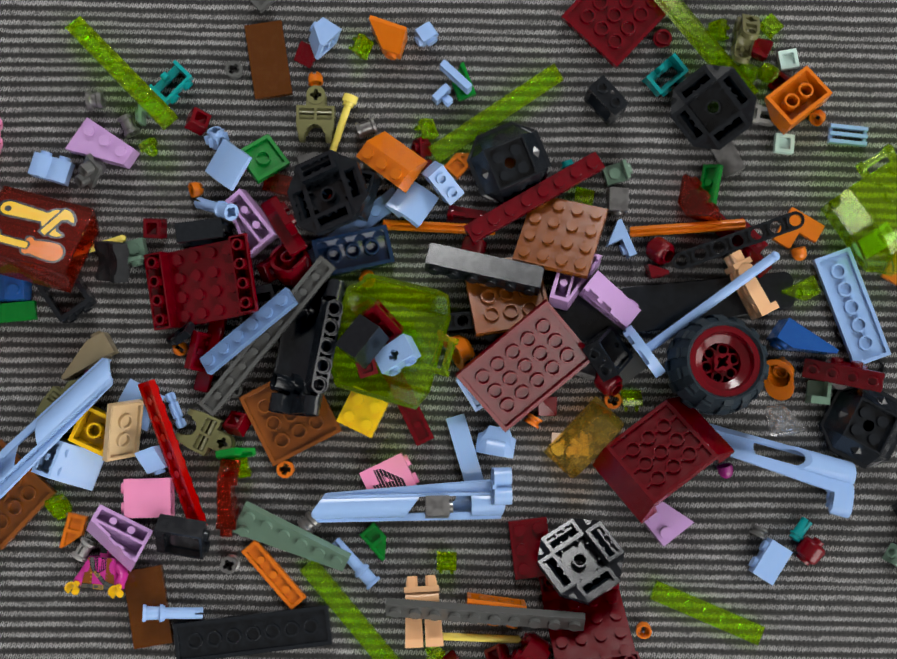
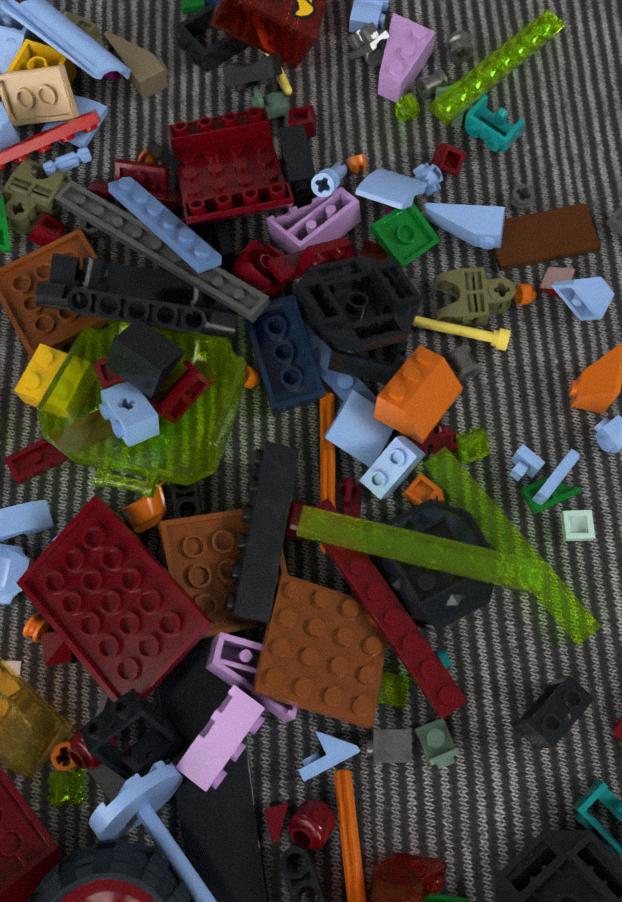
camera: 90 degrees right, 15 degrees down
clear neon green tile [348,33,374,60] -> none
none -> clear neon green plate [296,505,547,595]
none -> light blue slope [425,203,505,249]
none -> light aqua plate [560,510,595,542]

